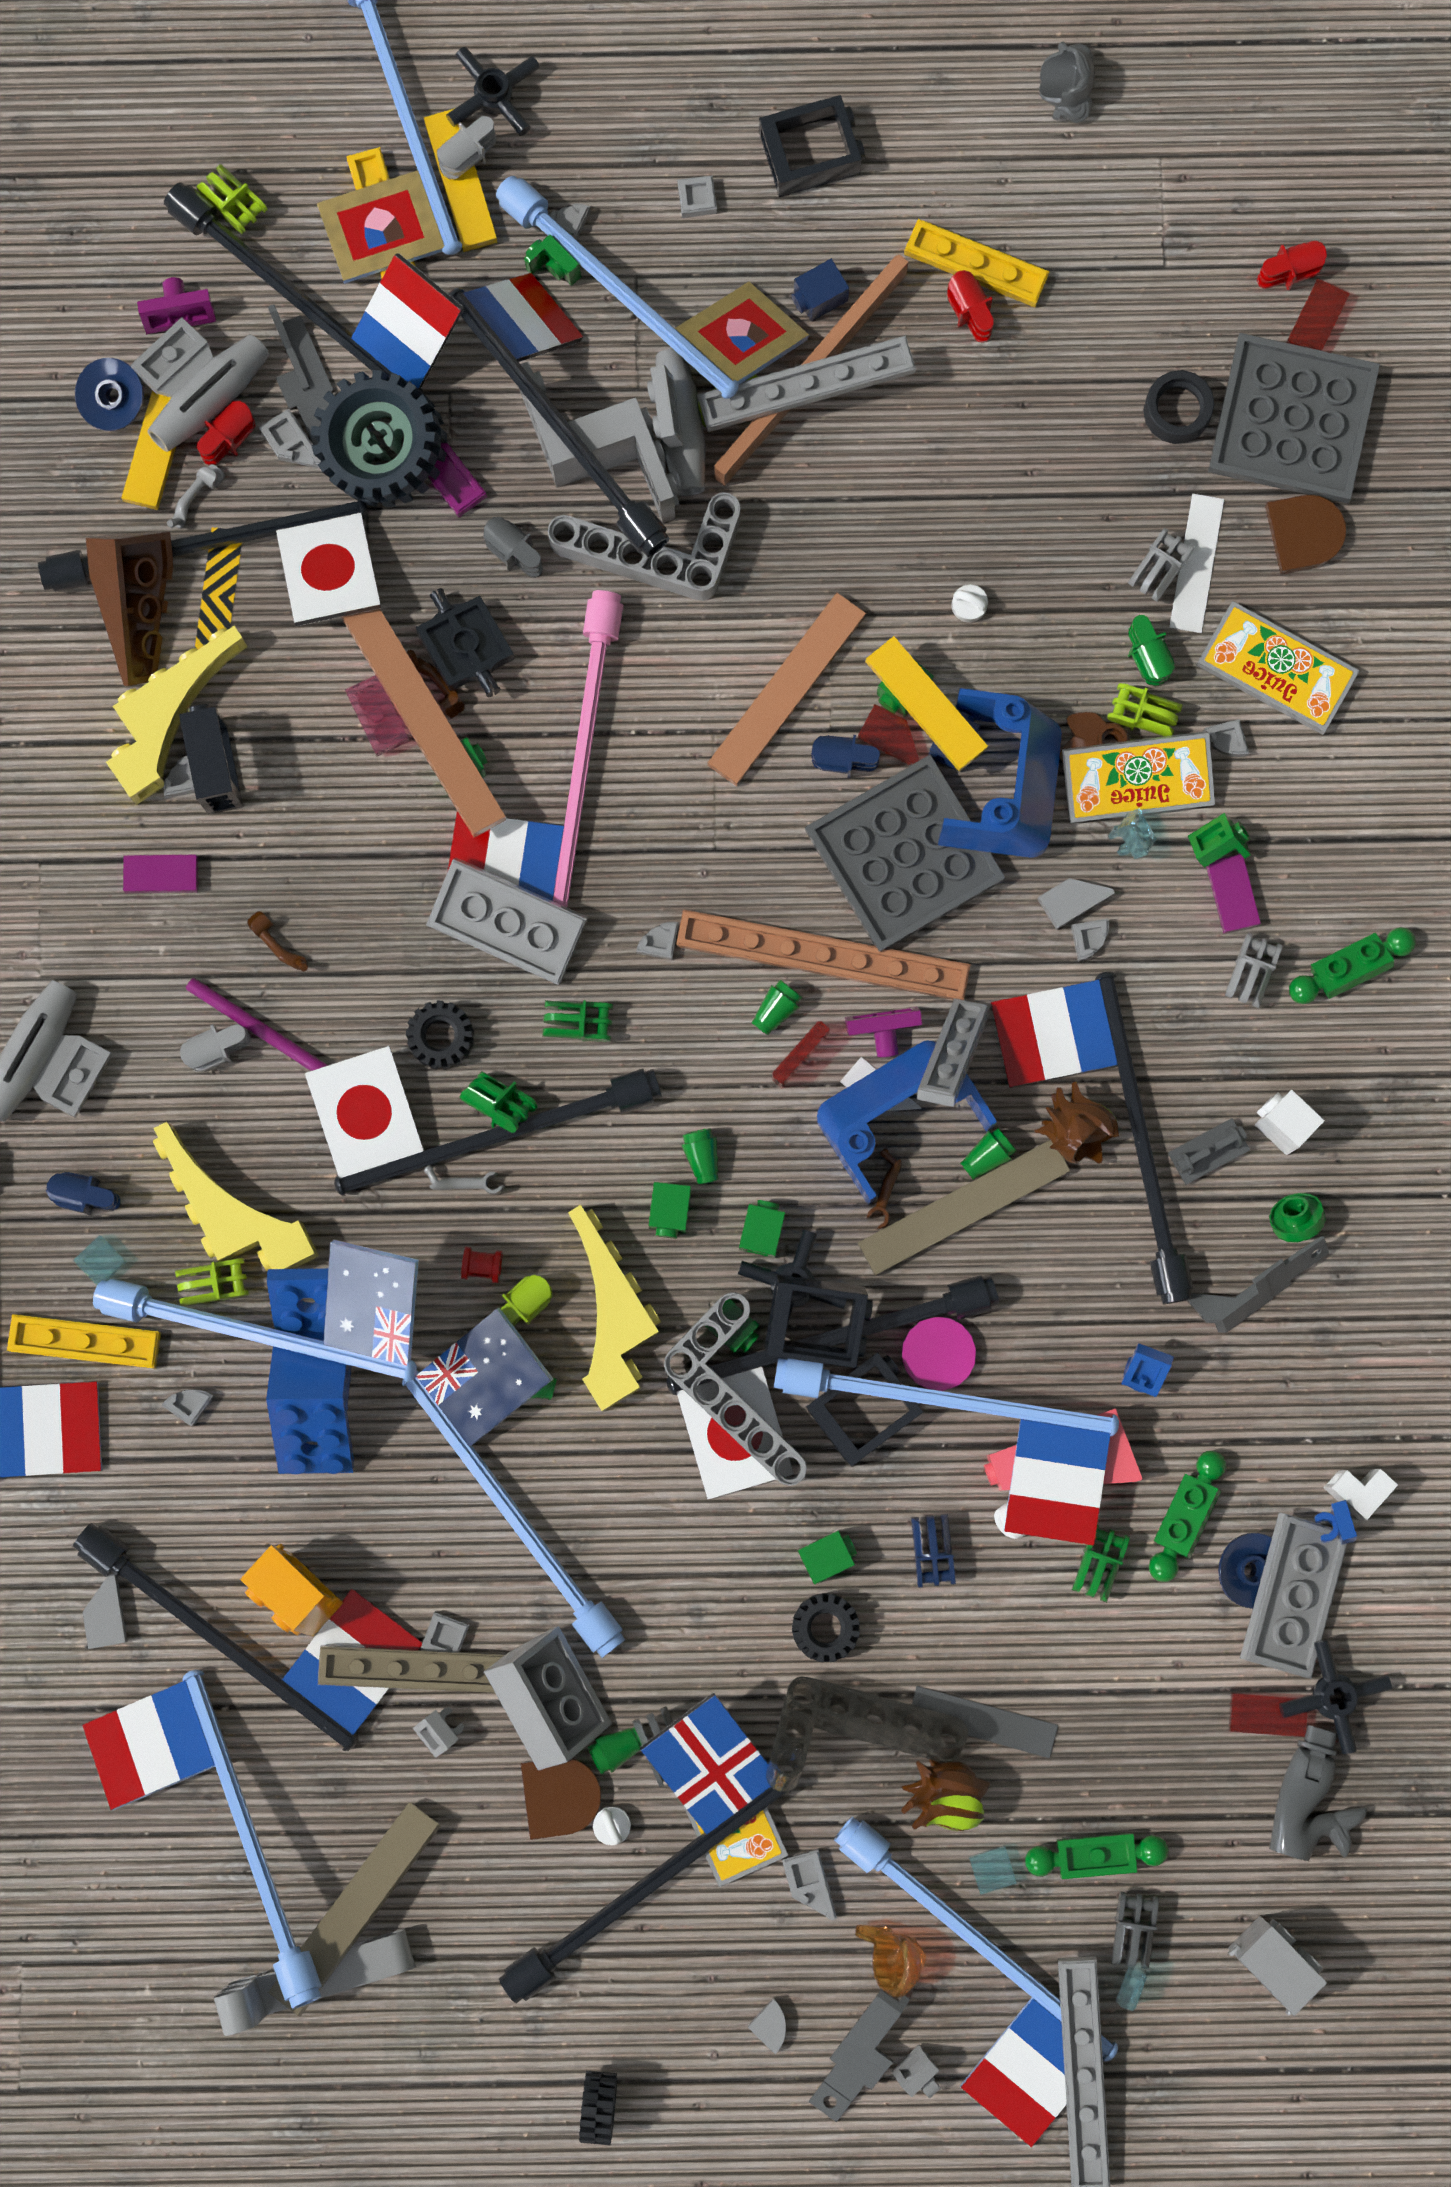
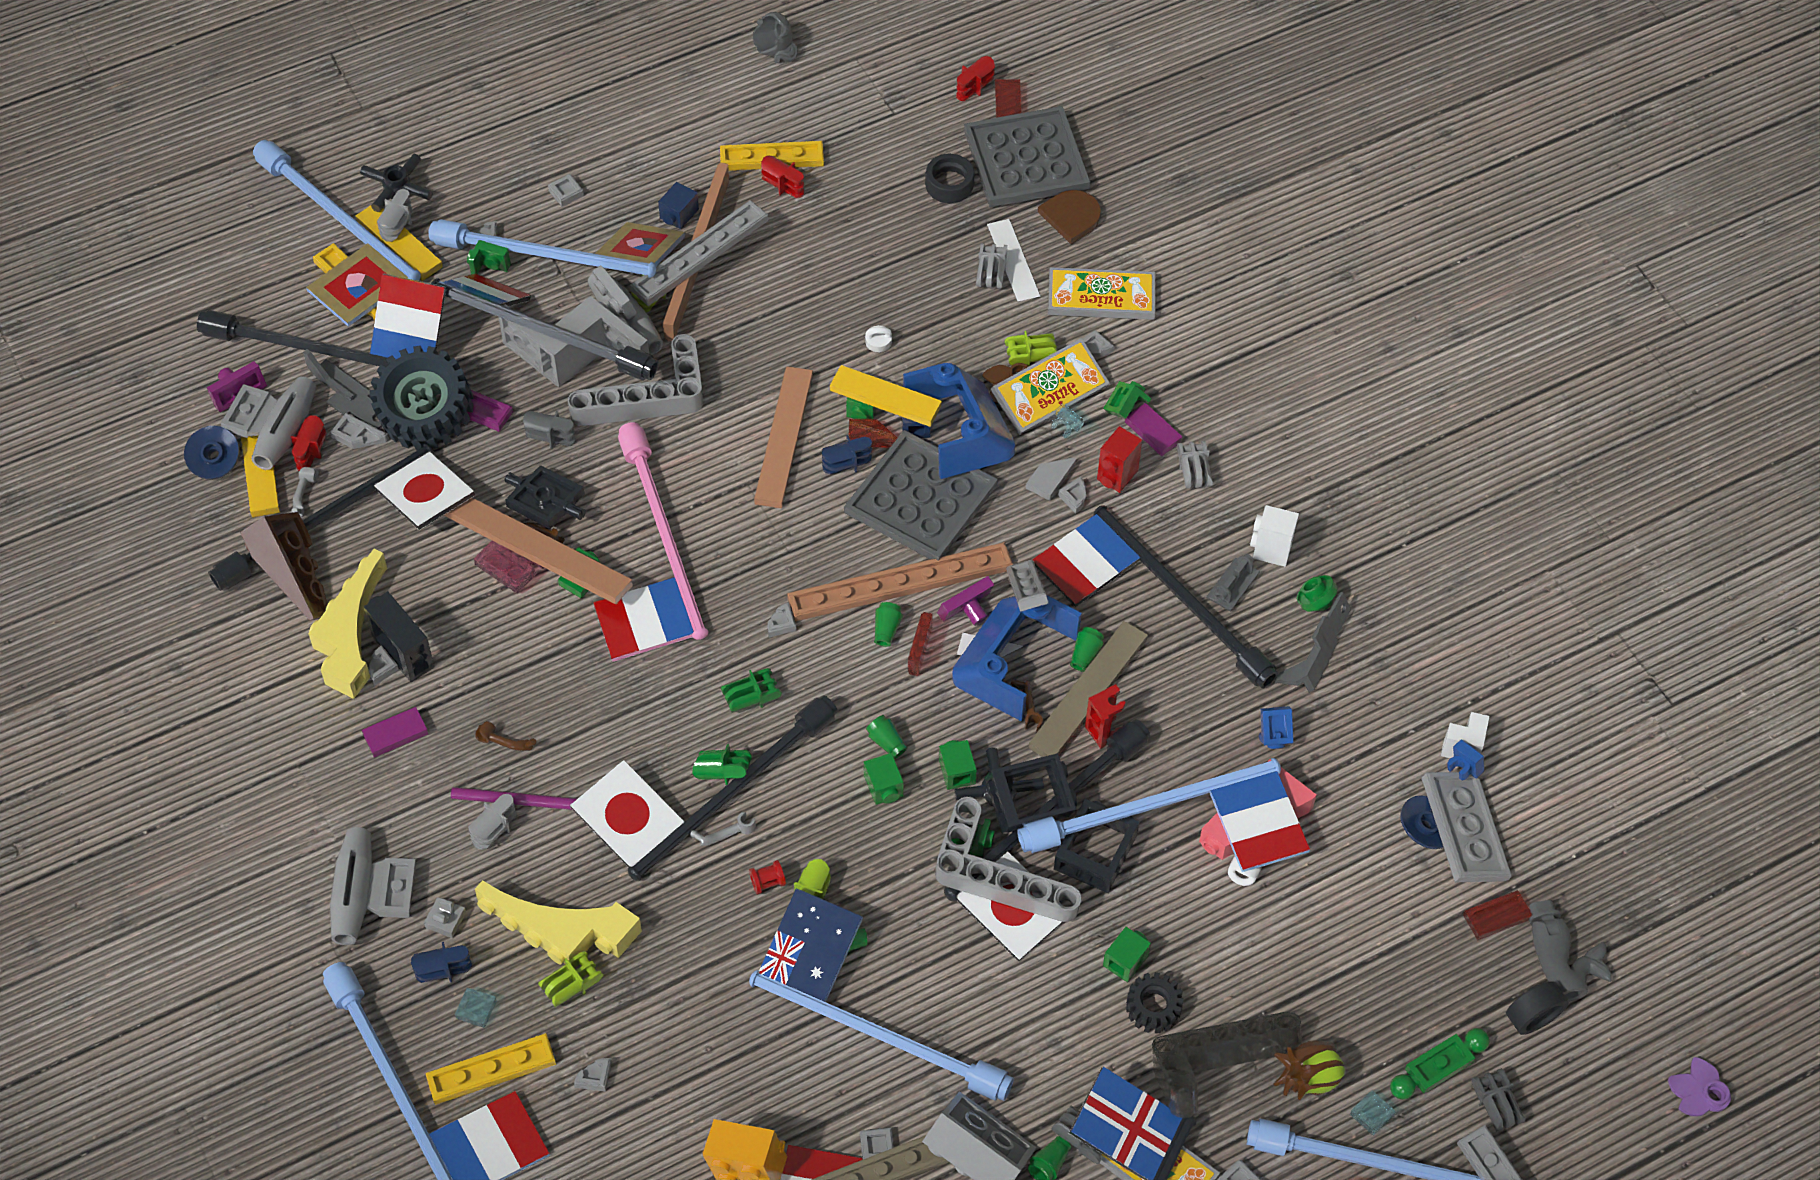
camera: 30 degrees left, 25 degrees down
flag [93,1240,419,1382] -> none
sticker [195,527,242,666] -> none
lime arm [196,163,268,234] -> none
blue bracket [266,1268,354,1474] -> none
black tyre [406,1000,474,1070] -> none
light grey tile [426,858,589,985] -> none
light yellow arch [568,1205,661,1412] -> none
black window [759,95,866,197] -> none
dark pink tile [901,1317,976,1391] -> none
dark grey sticker [908,1686,1058,1758] -> none
dark blue arm [911,1514,956,1588] -> none
reddish brown hair [1034,1081,1119,1164] -> none
green arm [1072,1524,1130,1603] -> none
clear light blue tile [1116,1966,1147,2011] -> none
green arm [1128,615,1175,687] -> none
green plate [1149,1450,1226,1582] -> none
light grey brick [1228,1916,1327,2016] -> none
black bar [1279,1639,1392,1754] -> none
green plate [1289,927,1416,1005] -> none
none -> light grey tile [424,897,466,938]
none -> red hinge [1085,684,1126,749]
none -> red brick [1097,426,1142,493]
none -> black tyre [1506,981,1569,1035]
none -> medium lavender plate [1668,1057,1731,1116]

